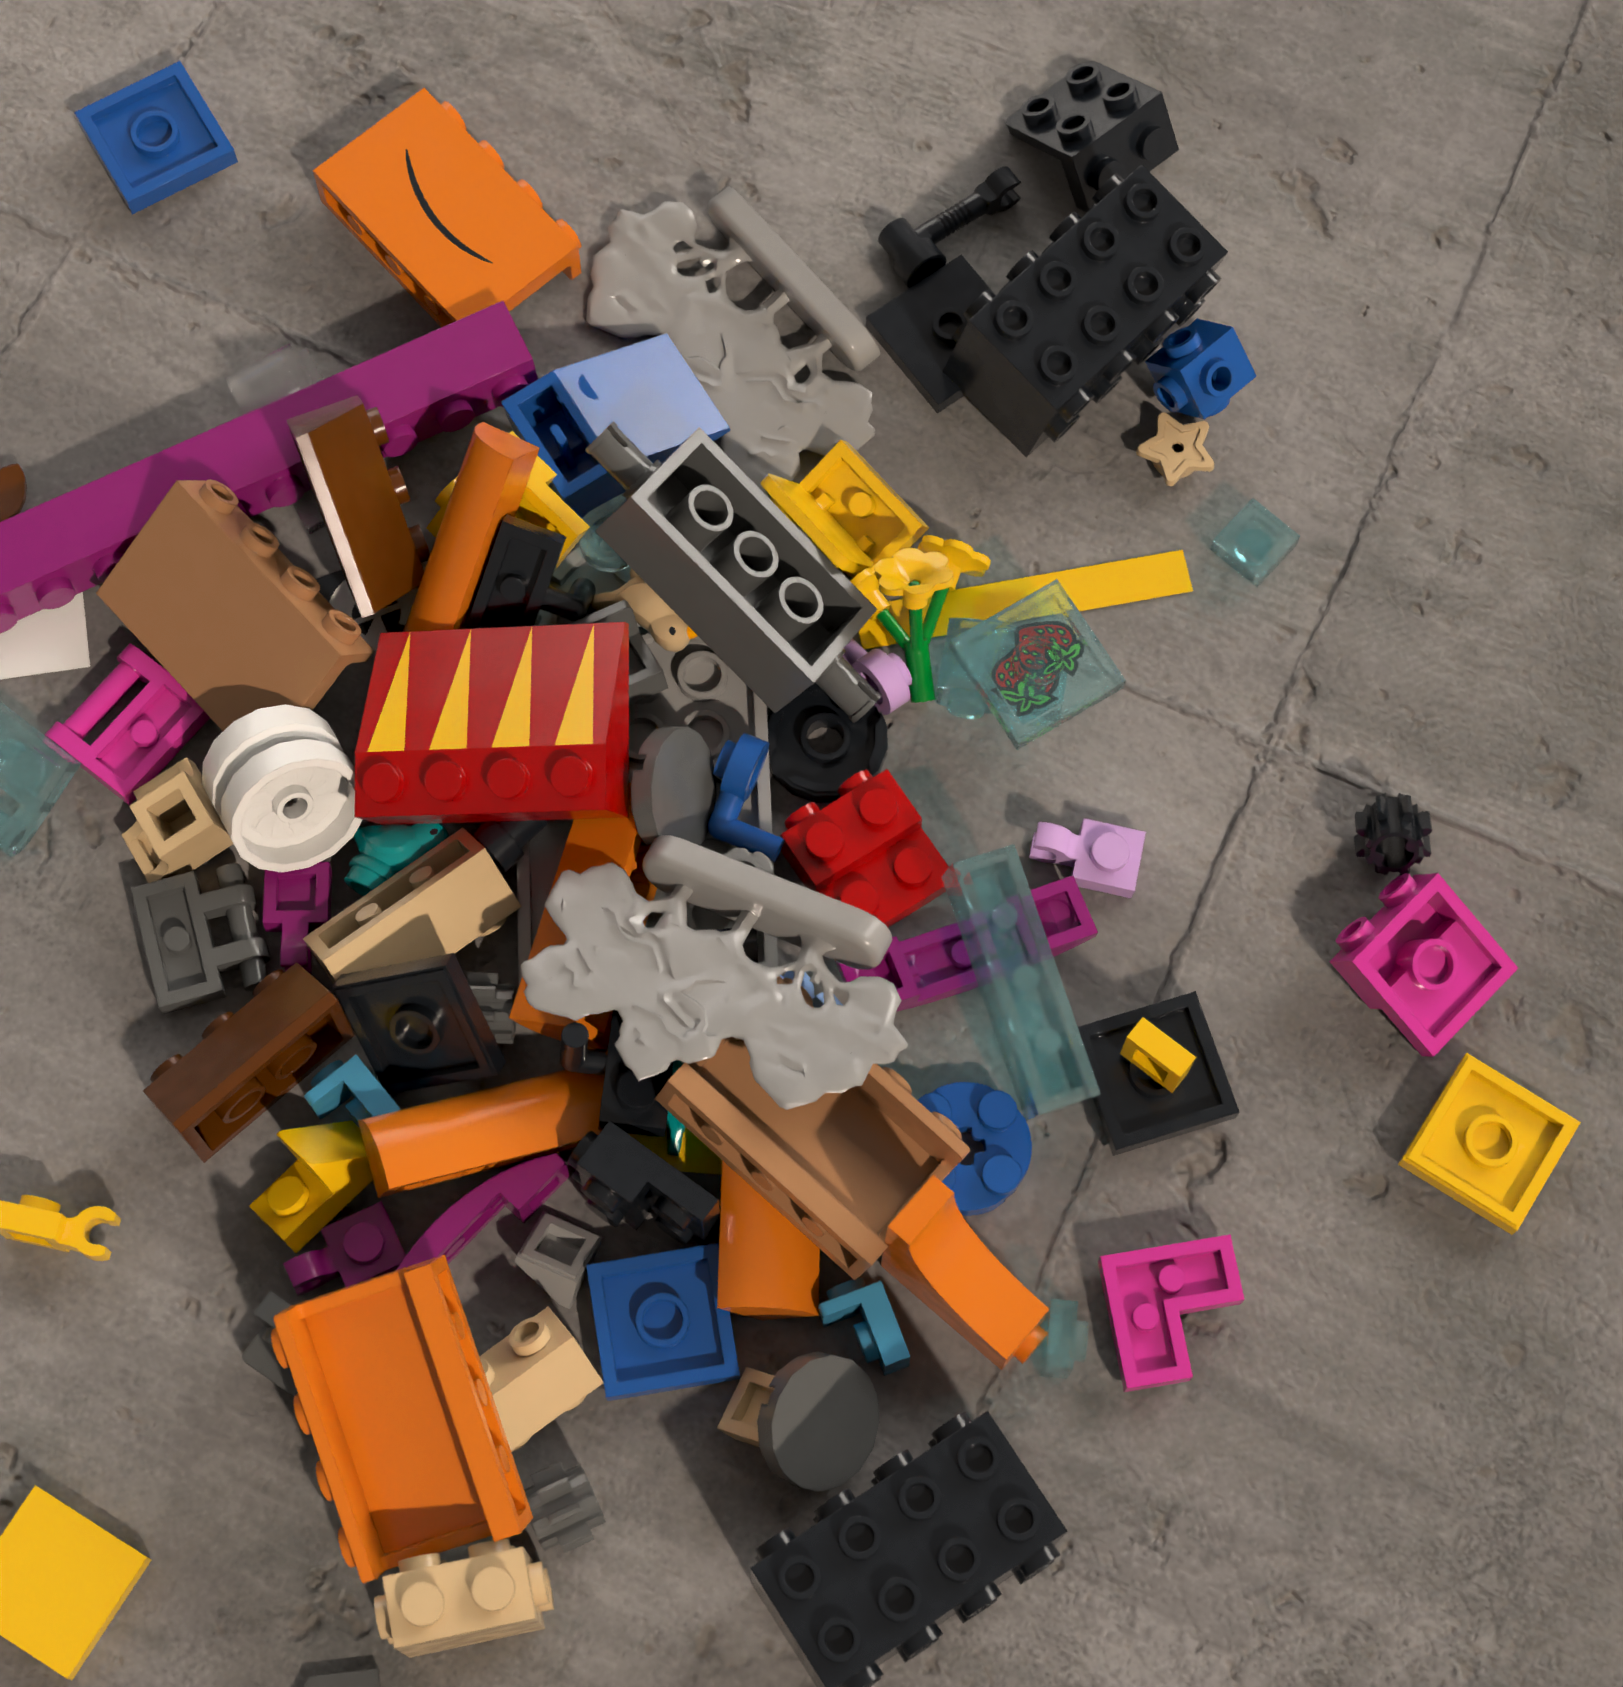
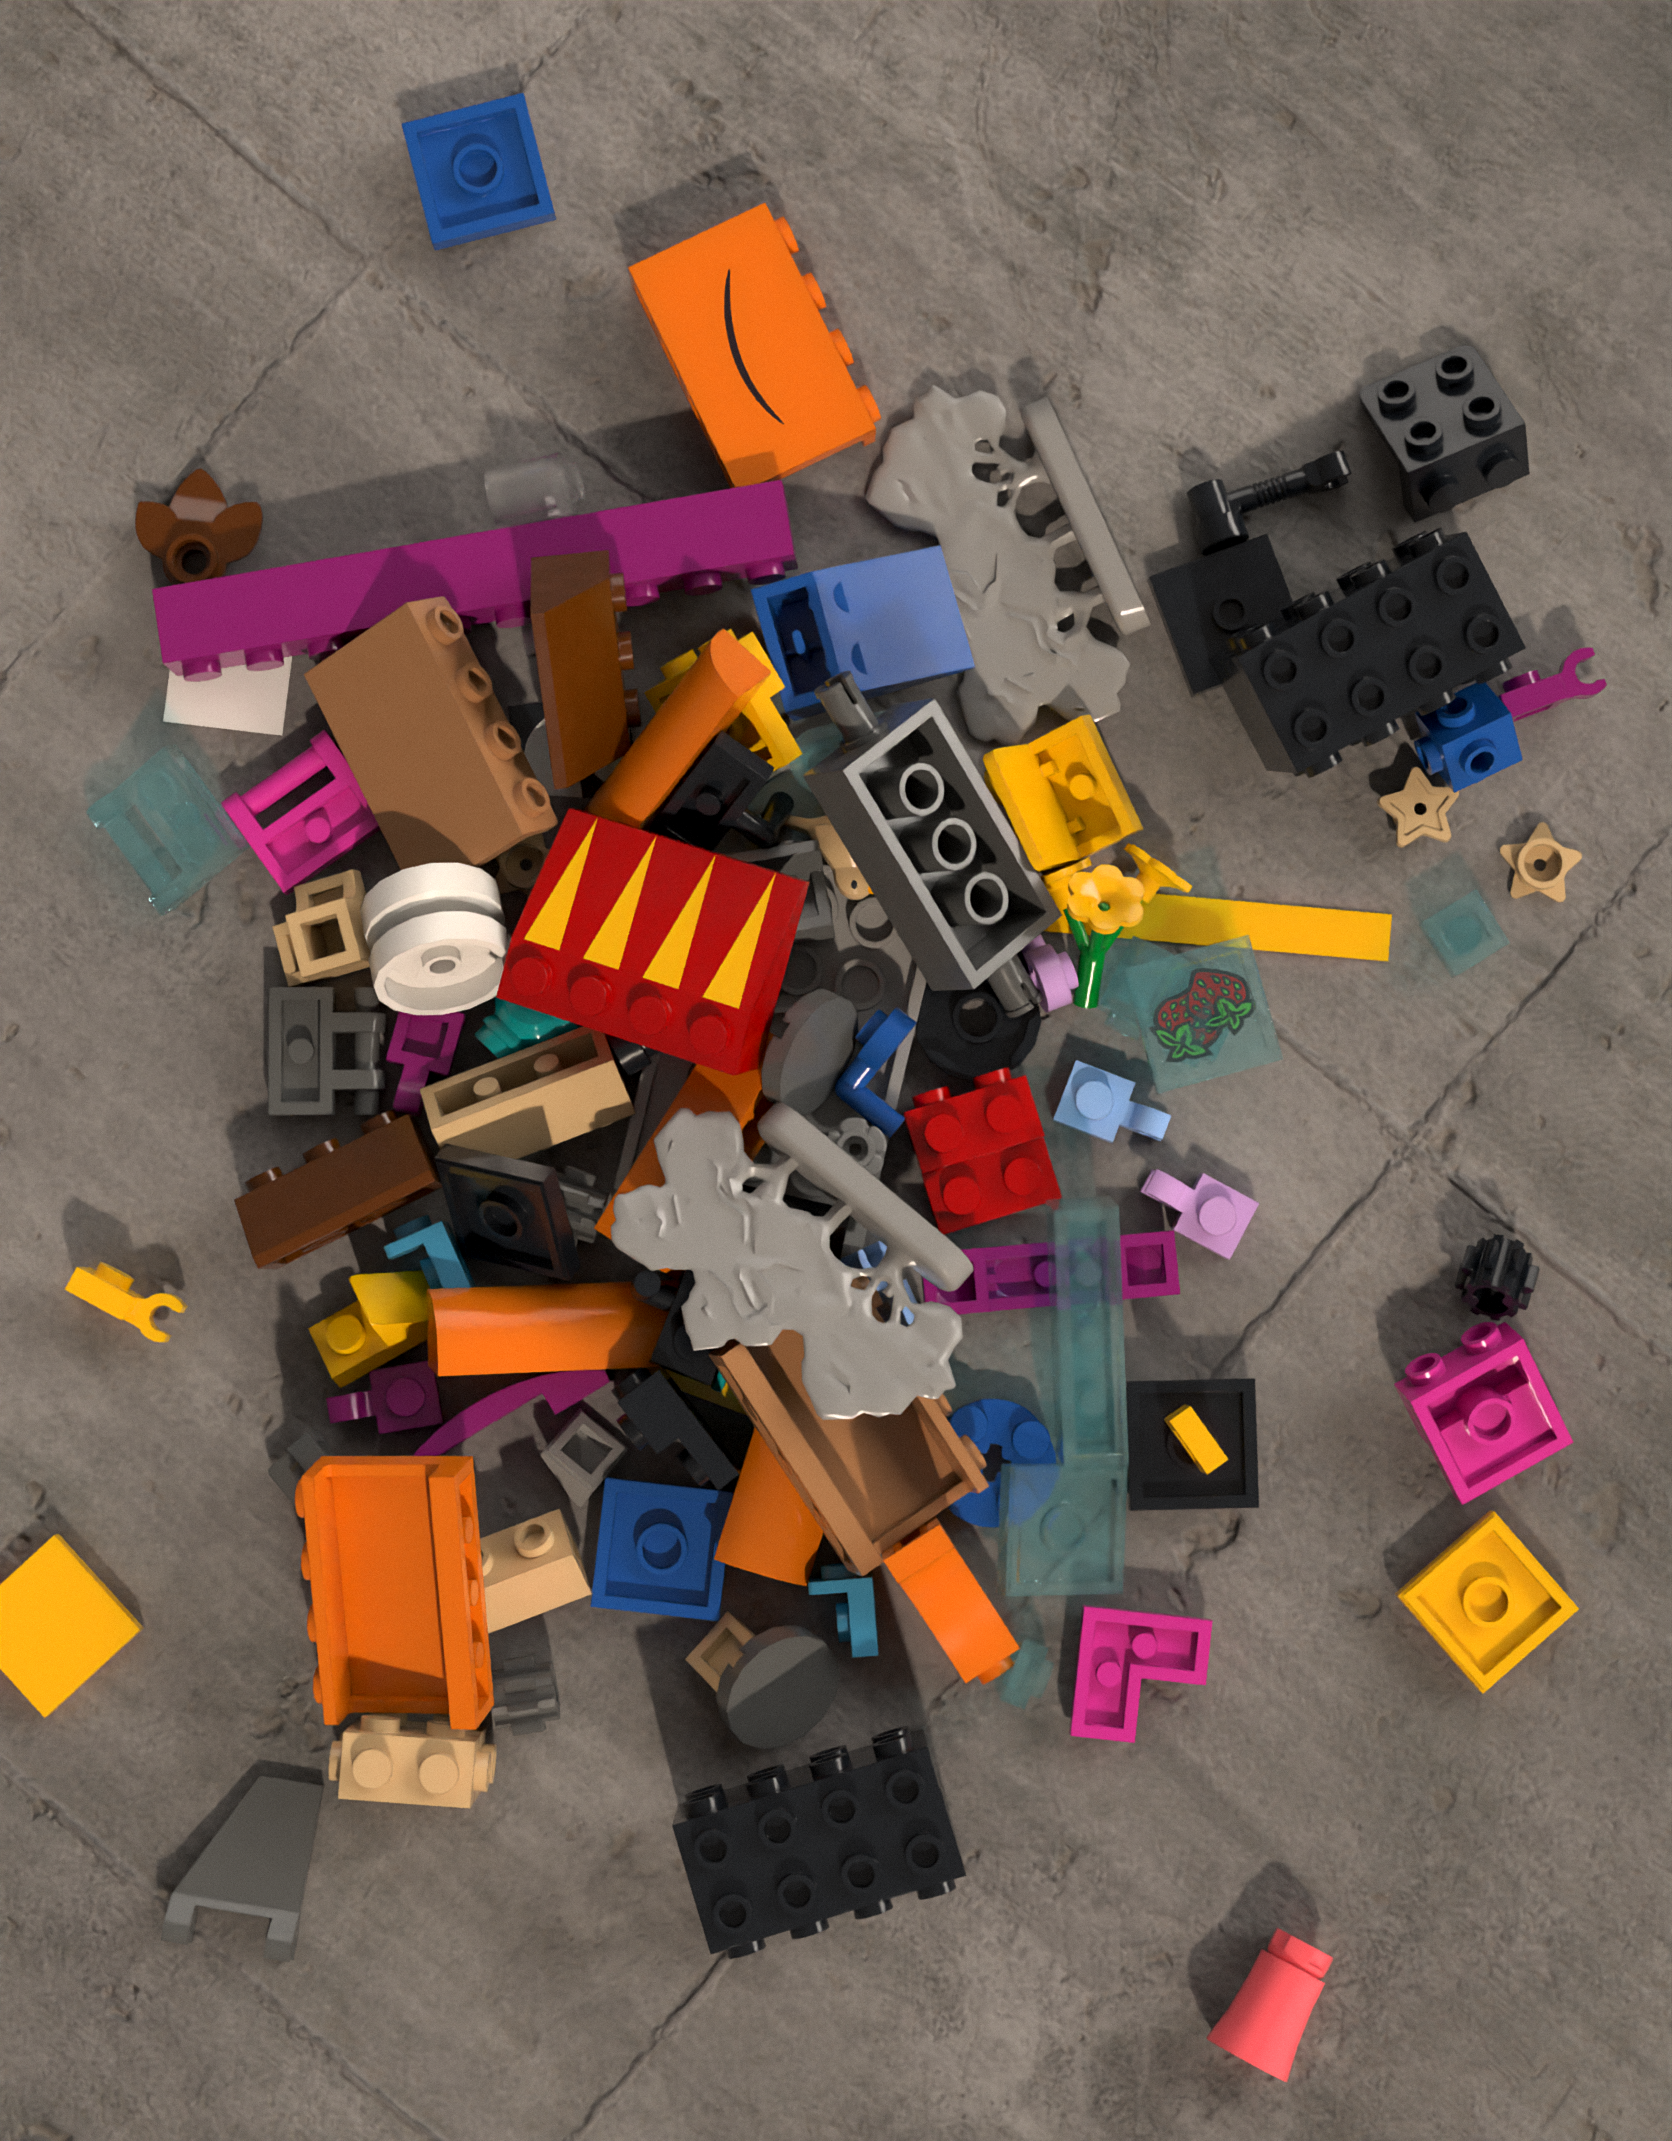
camera: 15 degrees right, 15 degrees up
none -> tan plate [495,833,550,897]
none -> clear light blue tile [996,1463,1128,1596]
none -> light blue plate [1053,1060,1171,1143]
none -> coral plant [1206,1928,1333,2082]
none -> magenta plate [1498,647,1607,723]
none -> tan plate [1500,822,1582,902]

